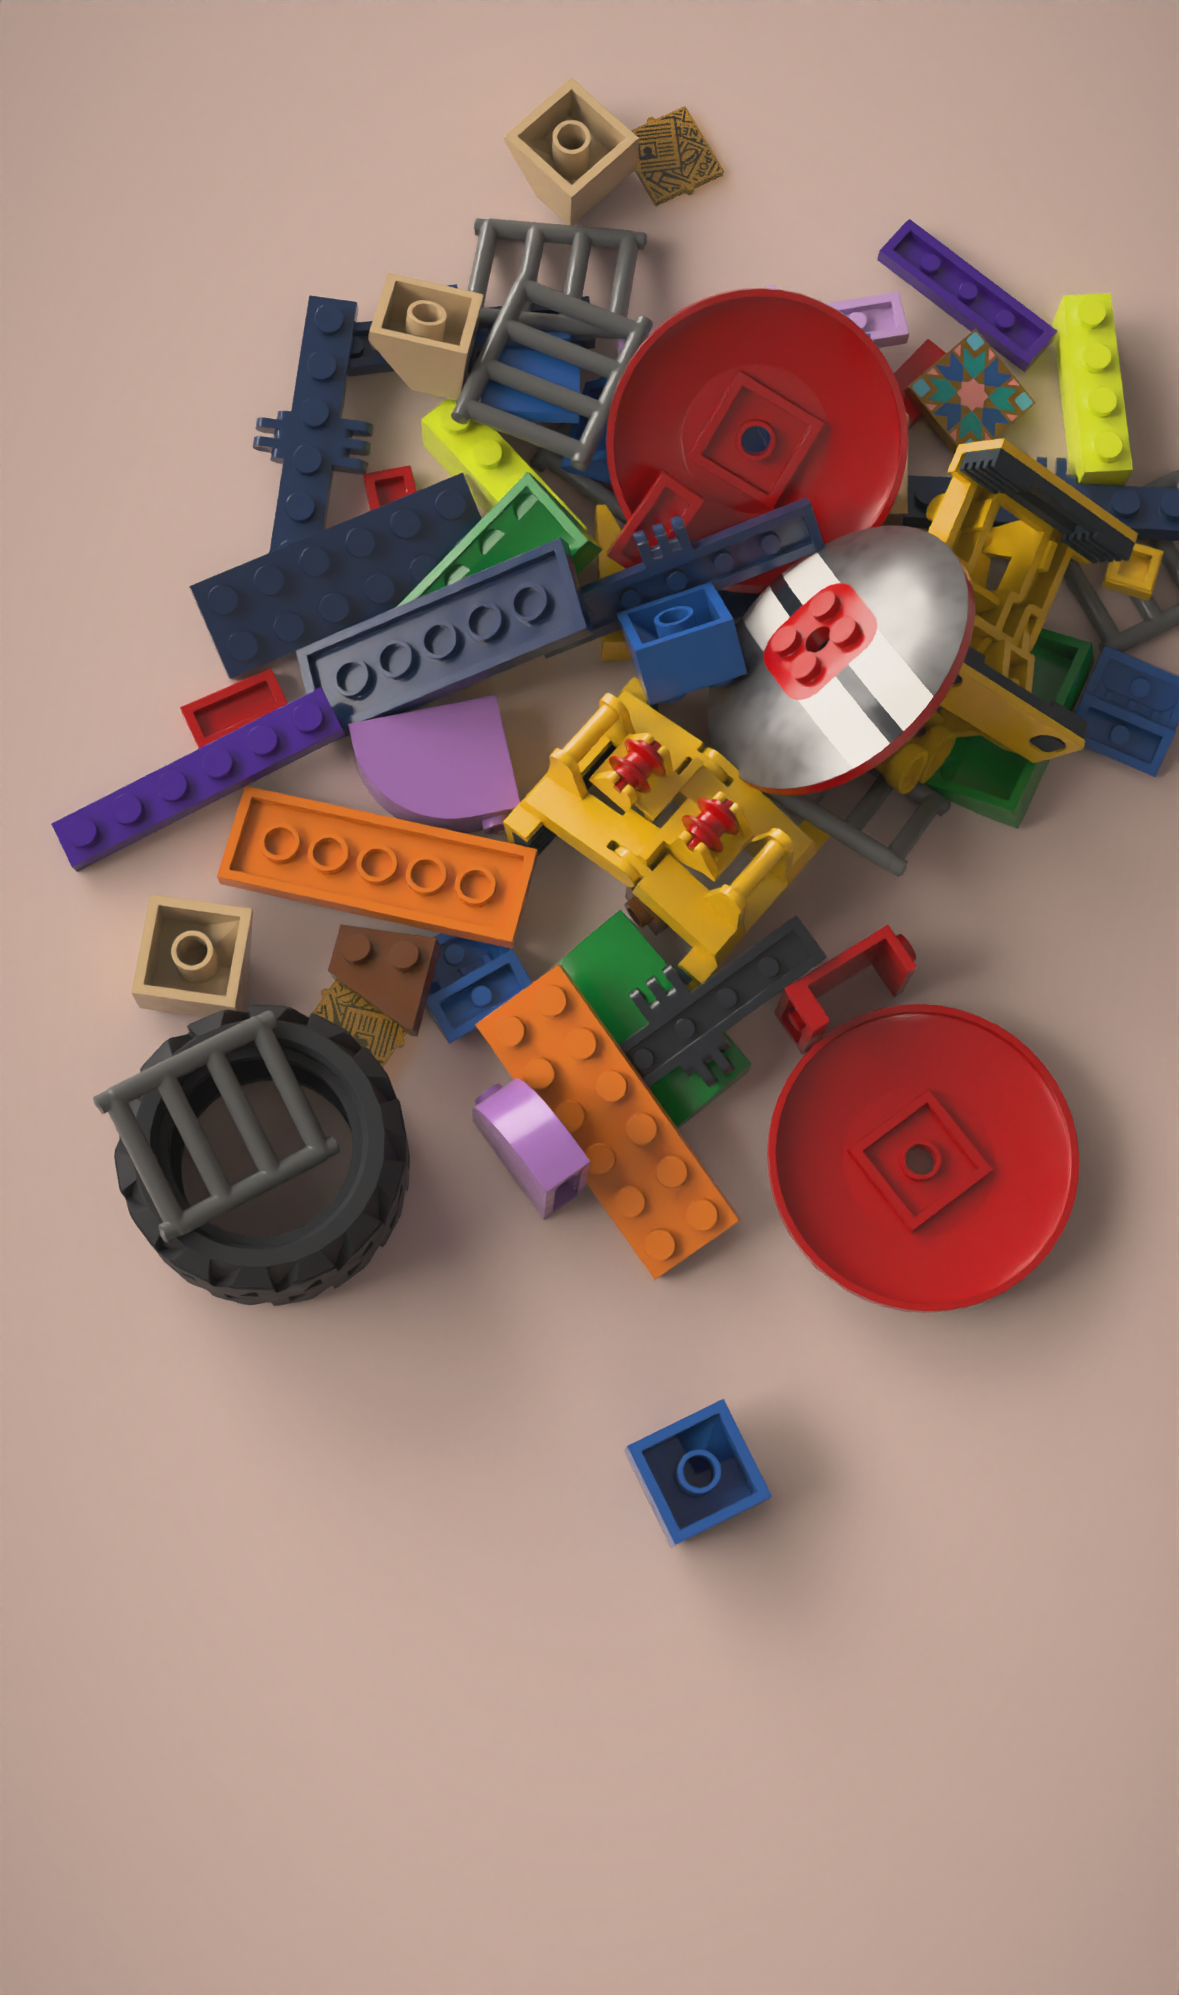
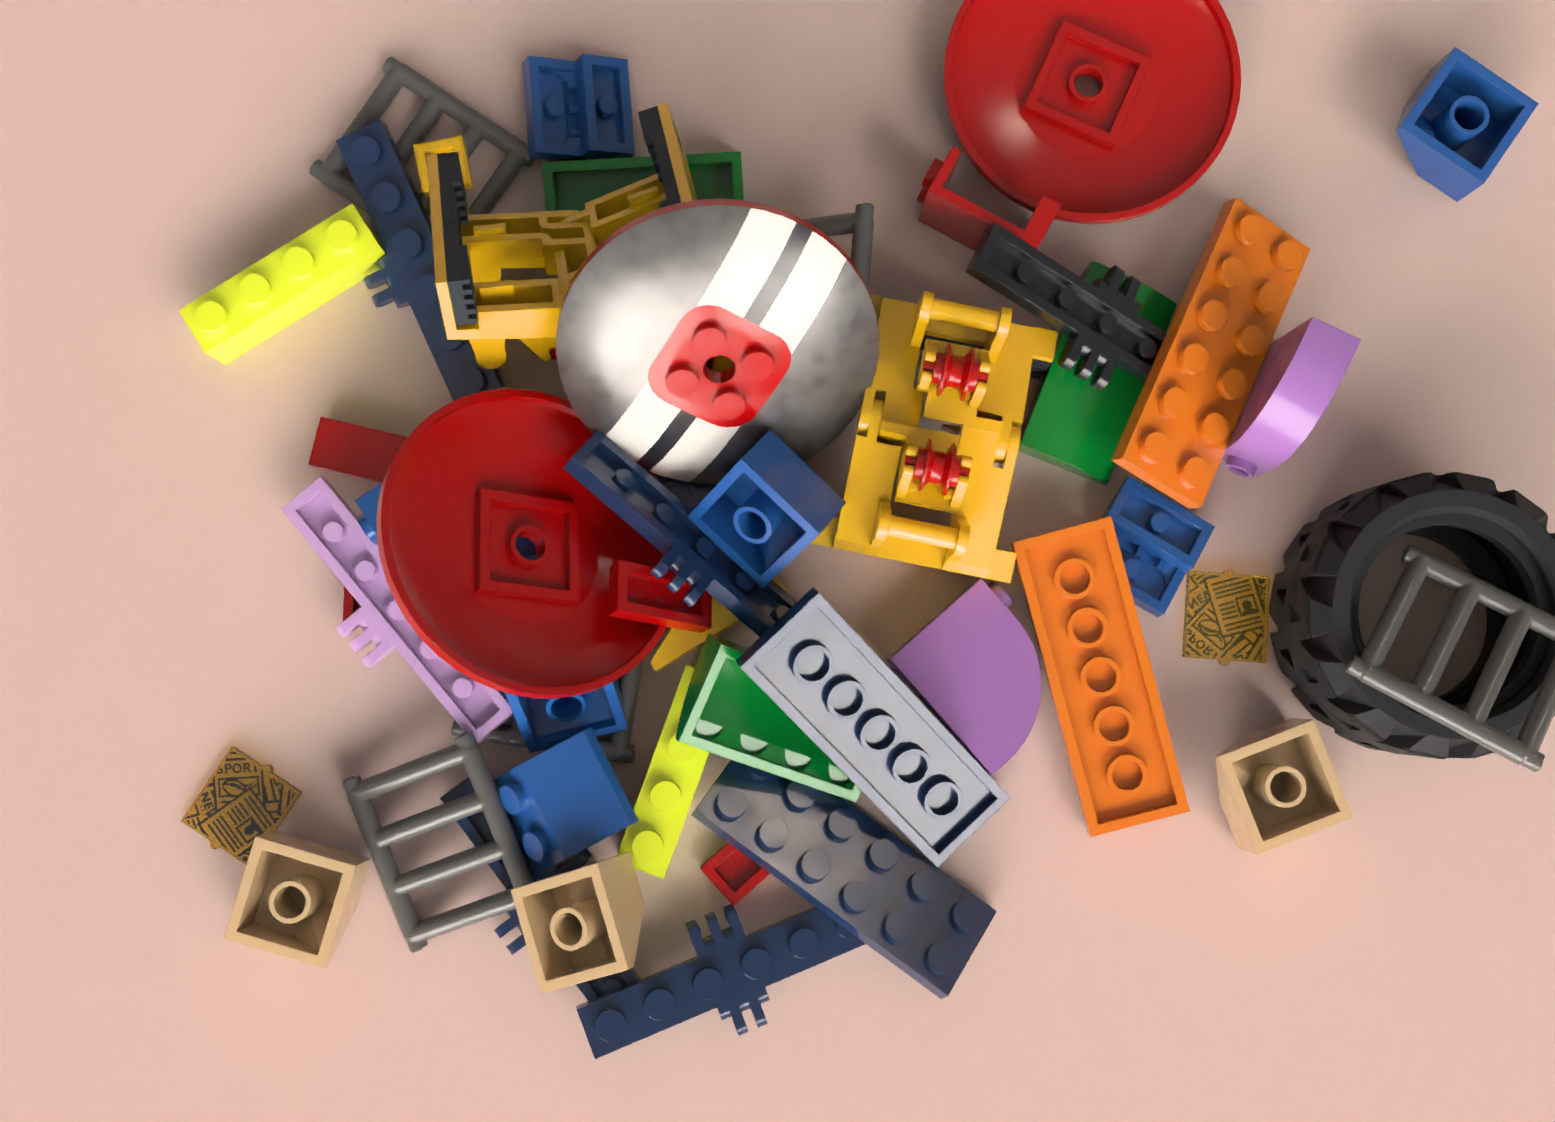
camera: 120 degrees left, 10 degrees up
dark purple plate [51,687,346,872] -> none
red tile [180,668,288,749] -> none
reddish brown wing [328,924,441,1037] -> none
dark grey bar [451,270,653,471] -> none
dark purple plate [877,219,1057,372] -> none
tile [903,329,1036,455] -> none

